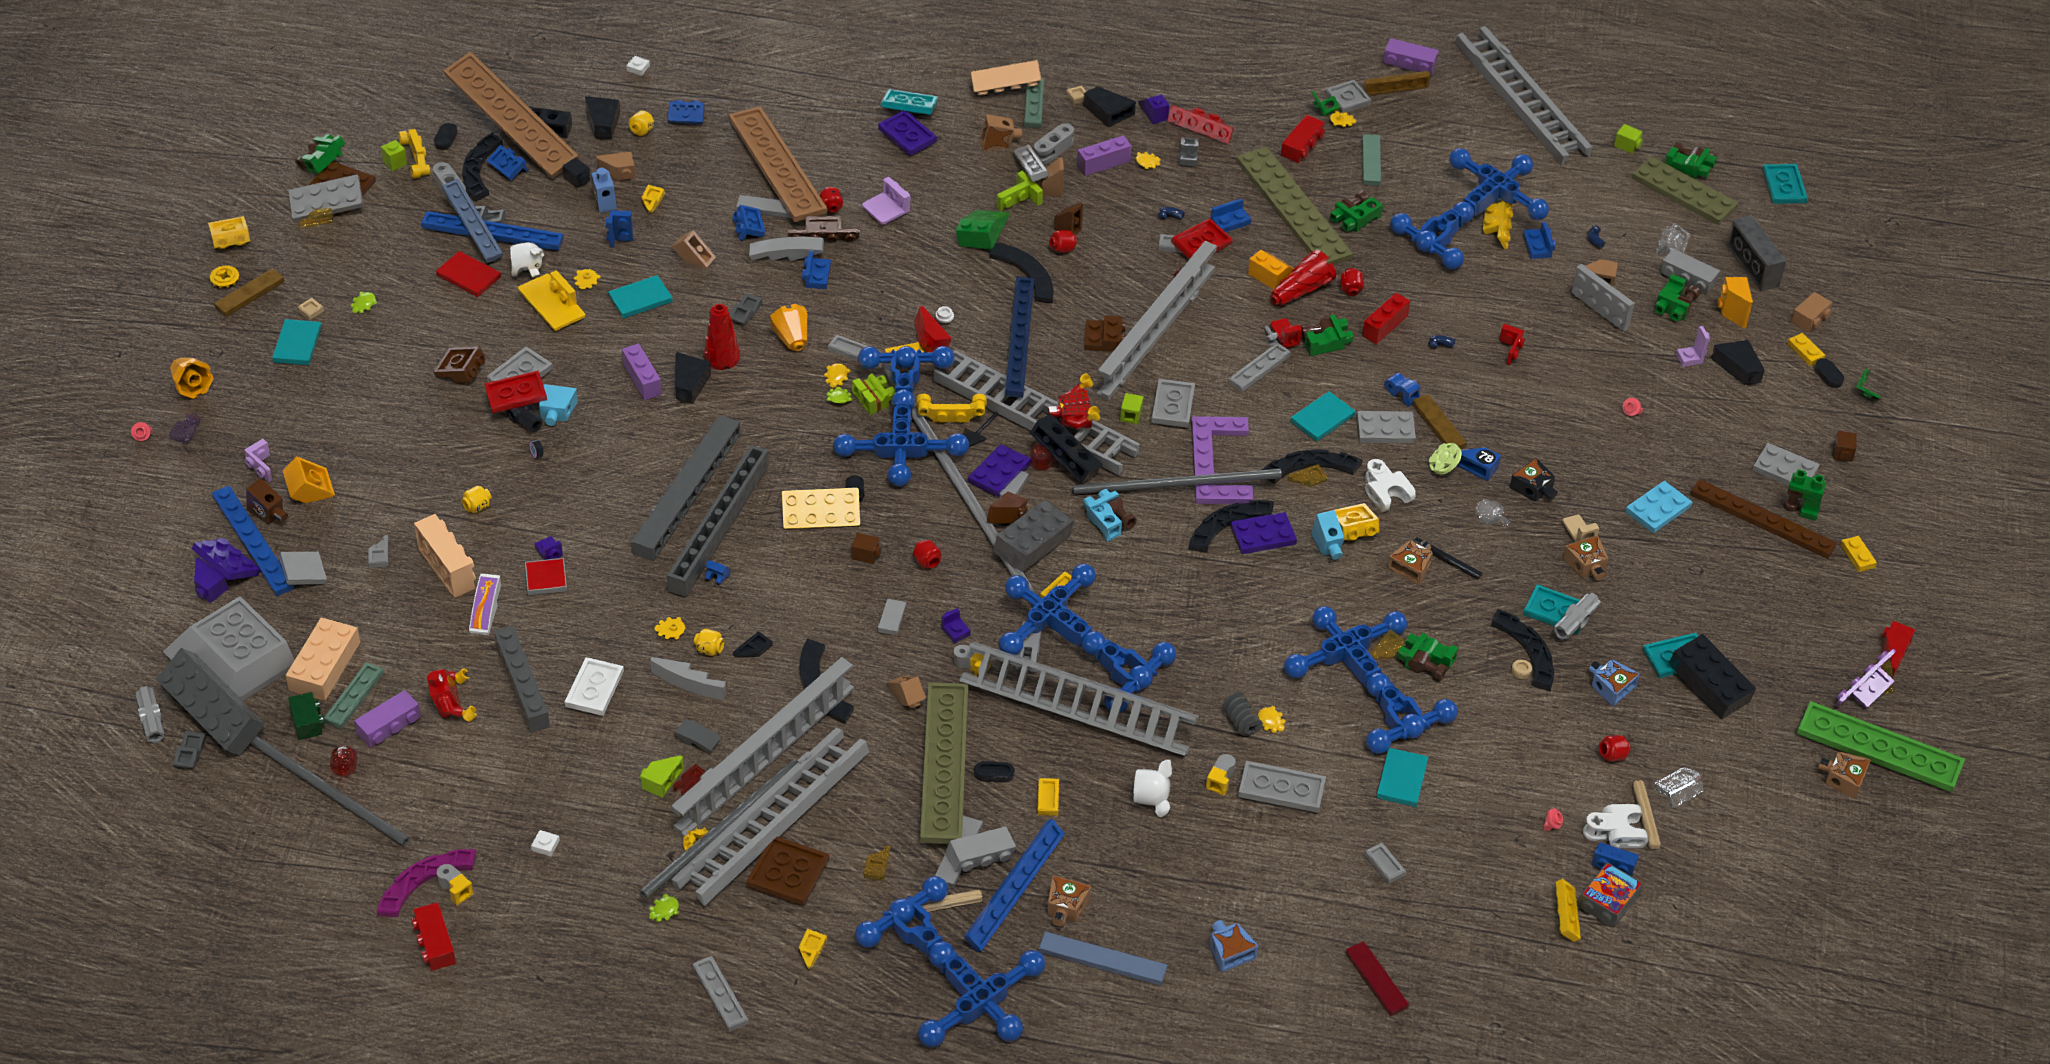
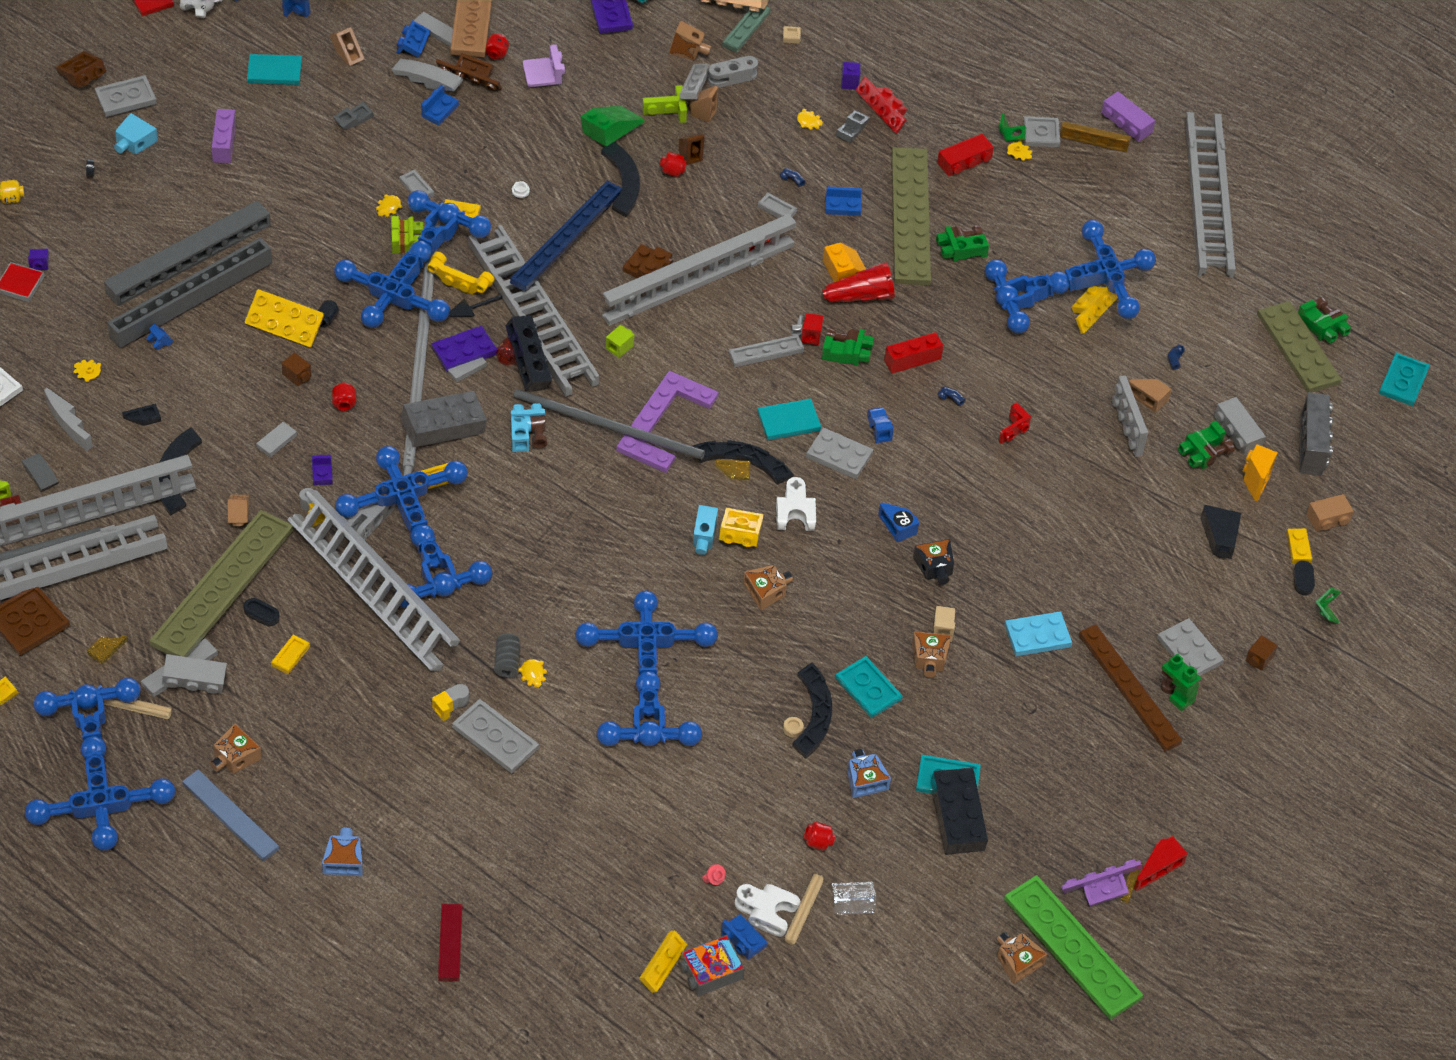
camera: 25 degrees right, 5 degrees up
red tile [484,370,547,413] -> none
black piece [505,405,543,433] -> none
yellow bracket [518,270,586,331] -> none
yellow piece [574,269,600,290] -> none
black slope [675,352,711,404] -> none
yellow head [694,628,725,657] -> none
red cone [703,304,740,370] -> none
light orange cone [769,304,807,351] -> none
lime piece [826,387,852,403] -> none
red slope [914,306,952,352] -> none
blue plate [964,819,1065,952] -> none
reddish brown slope [987,491,1028,523] -> none
red torso [1048,373,1100,430] -> none
medium lavender brick [1077,135,1132,176] -> none
black slope [1083,86,1136,128] -> none
white piece [1134,760,1172,817] -> none
light grey plate [1152,379,1195,428] -> none
red tile [1171,218,1233,259] -> none
black tile [1188,500,1274,553] -> none
dark purple plate [1230,512,1297,554] -> none
red head [1340,268,1364,296] -> none
sand green tile [1362,134,1381,186] -> none
light grey tile [1364,843,1406,884] -> none
clear yellow tile [1370,629,1405,659] -> none
teal tile [1377,748,1429,807] -> none
green hips [1397,633,1458,680] -> none
pearl gold tile [1412,394,1467,449] -> none
black bar [1414,537,1482,579] -> none
yellowish green wheel [1429,443,1462,475] -> none
clear piece [1474,499,1510,527] -> none
blue bracket [1523,221,1556,259] -> none
light grey piece [1553,593,1601,640] -> none
lime brick [1614,124,1643,154] -> none
coral plate [1622,398,1643,416] -> none
clear bracket [1656,223,1691,255] -> none
lavender bracket [1676,326,1710,367] -> none
yellow plate [1840,536,1877,572] -> none

